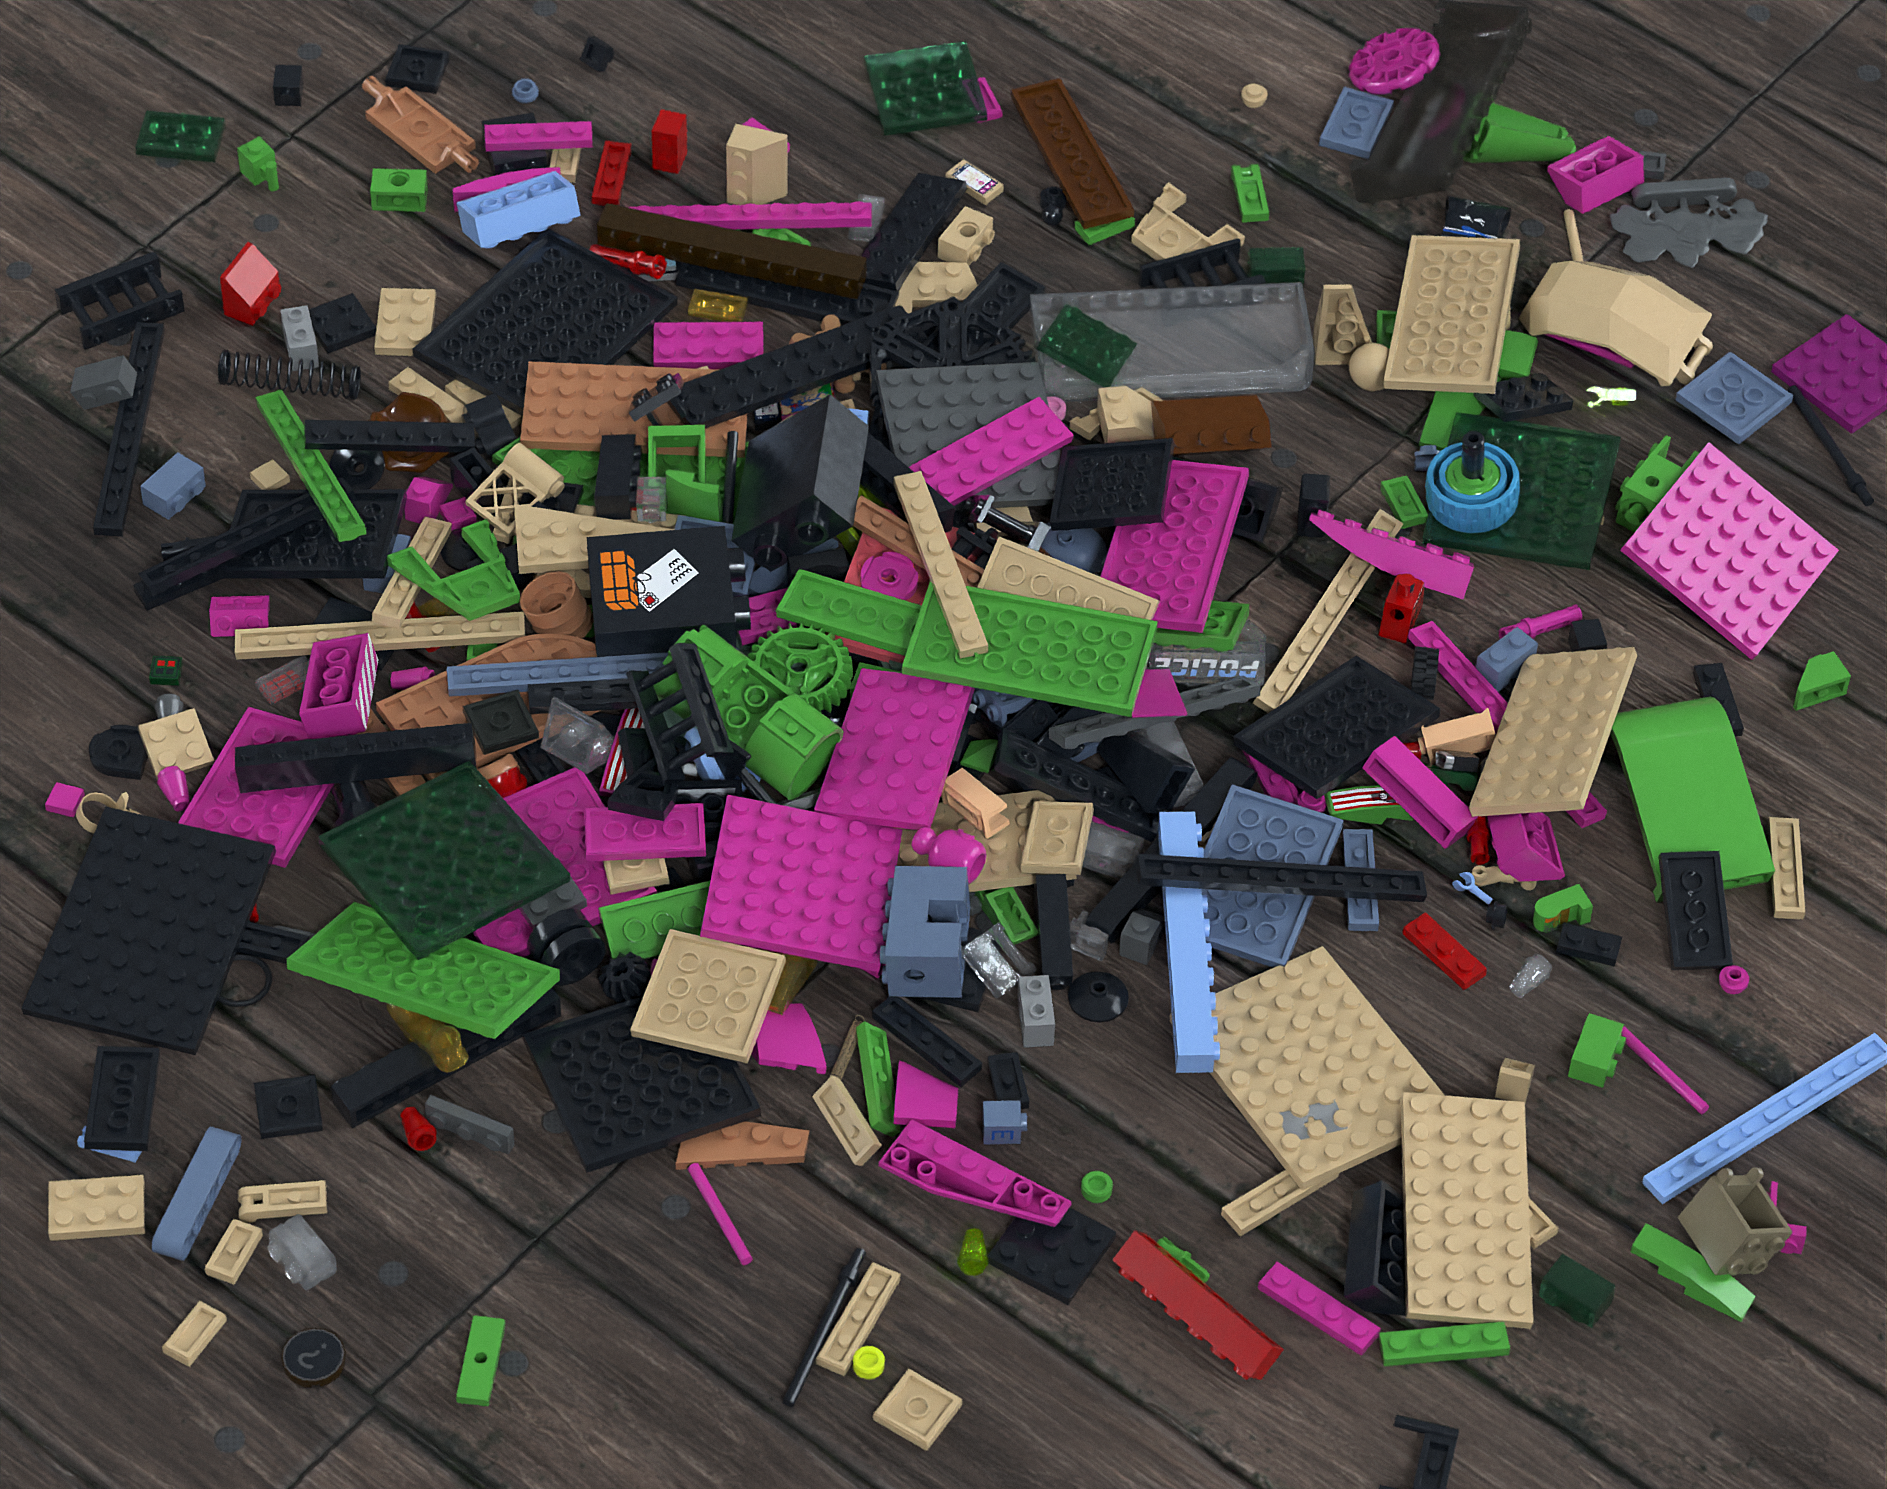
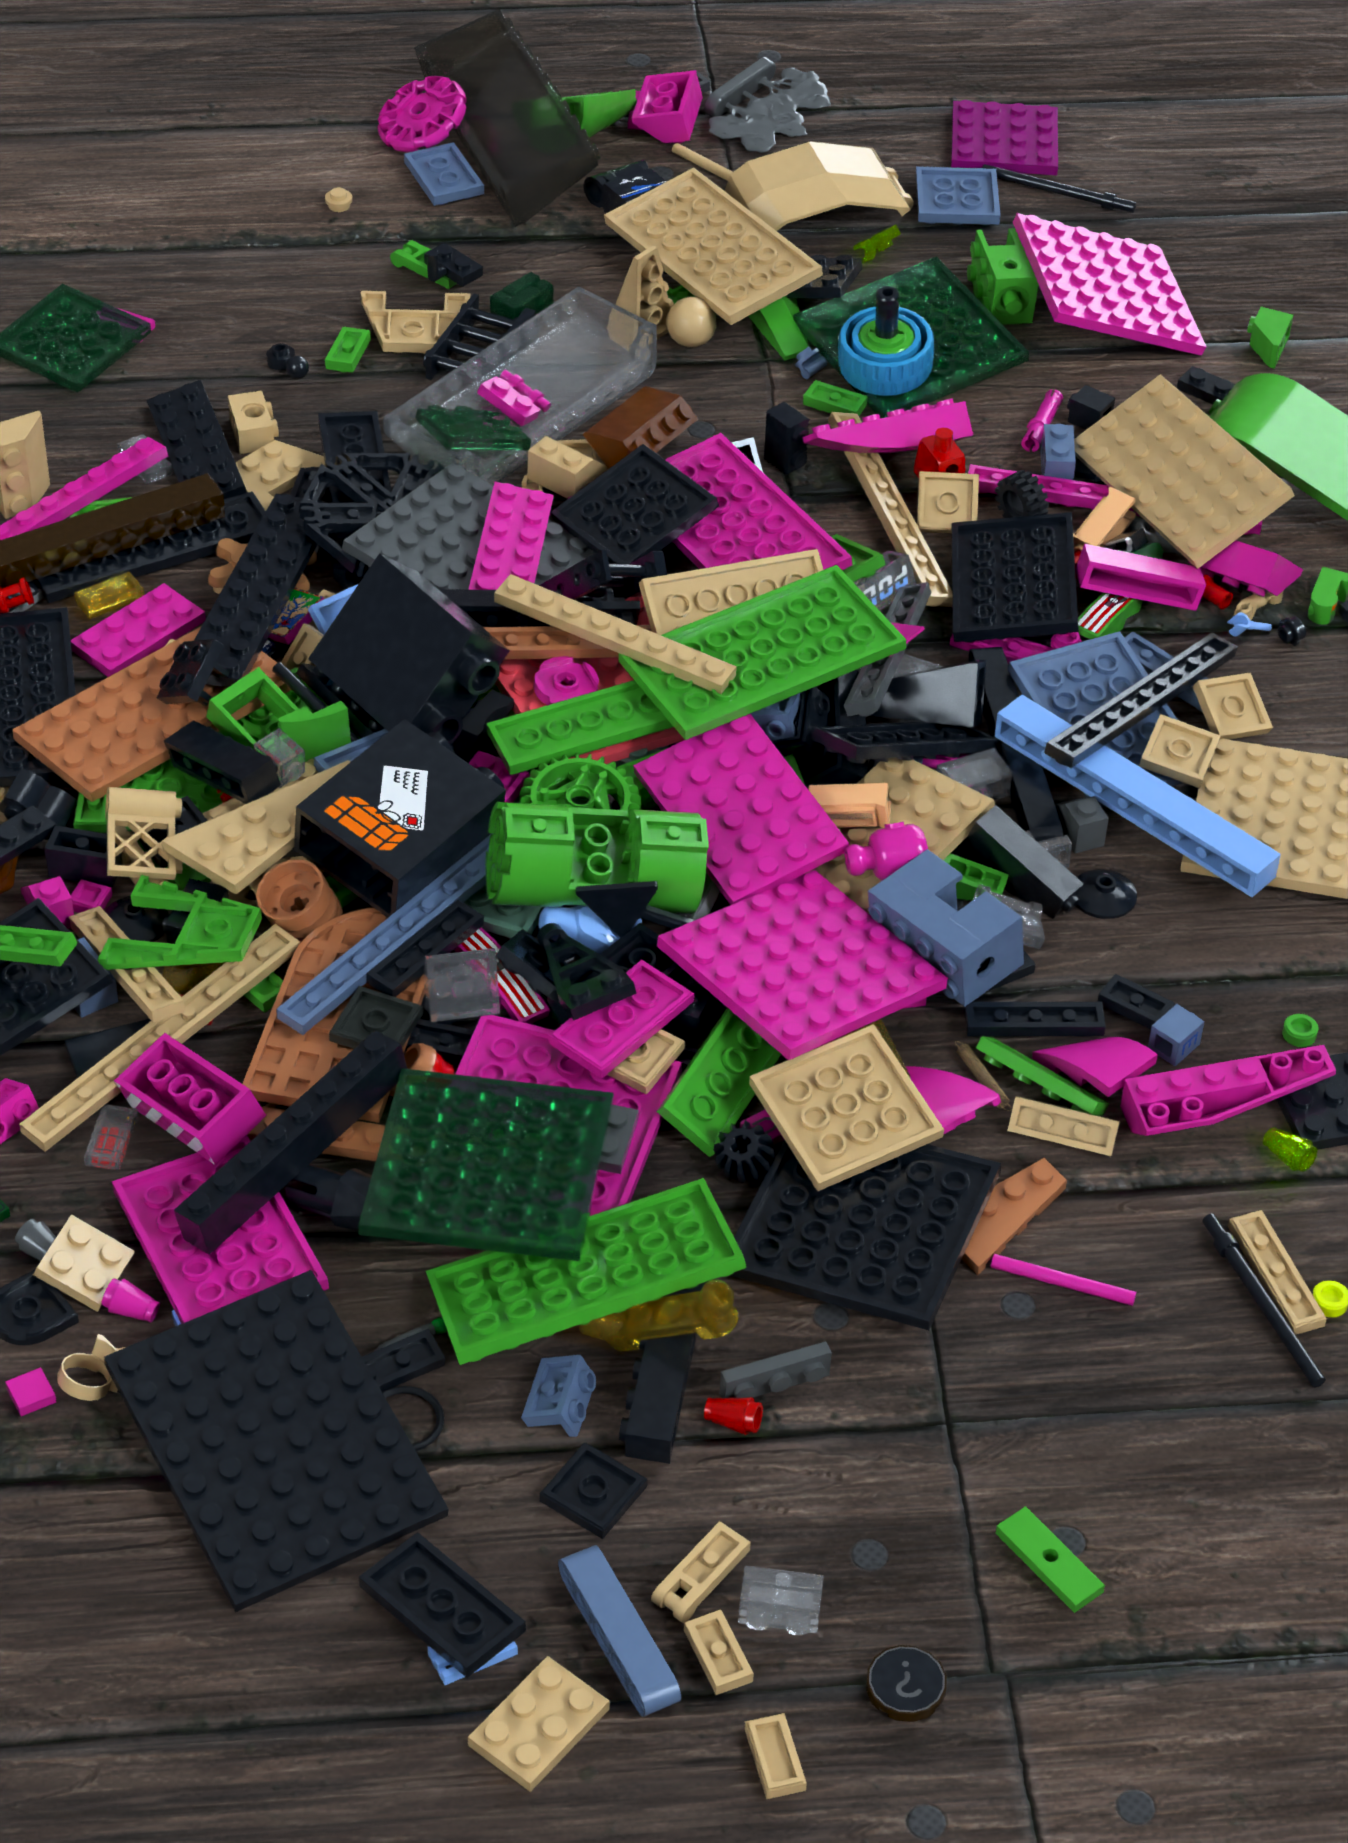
camera: 45 degrees left, 5 degrees down
dark pink cone [391,666,435,690] -> none
black wheel [527,908,606,986] -> none
black fence [626,643,734,782] -> none
tile [946,159,1004,205] -> none
reddish brown plate [1011,78,1134,229] -> none
light grey brick [1017,975,1055,1048] -> none
tan tile [1020,801,1094,875] -> none
red plate [1403,912,1487,990] -> none
dark pink bar [1544,334,1634,369] -> none
none -> black plate [424,242,483,287]
none -> dark pink plate [477,370,551,427]
none -> sand blue bracket [521,1355,596,1437]
none -> tan tile [917,471,979,533]
none -> tan plate [1139,714,1221,788]
none -> tan plate [1192,672,1273,740]

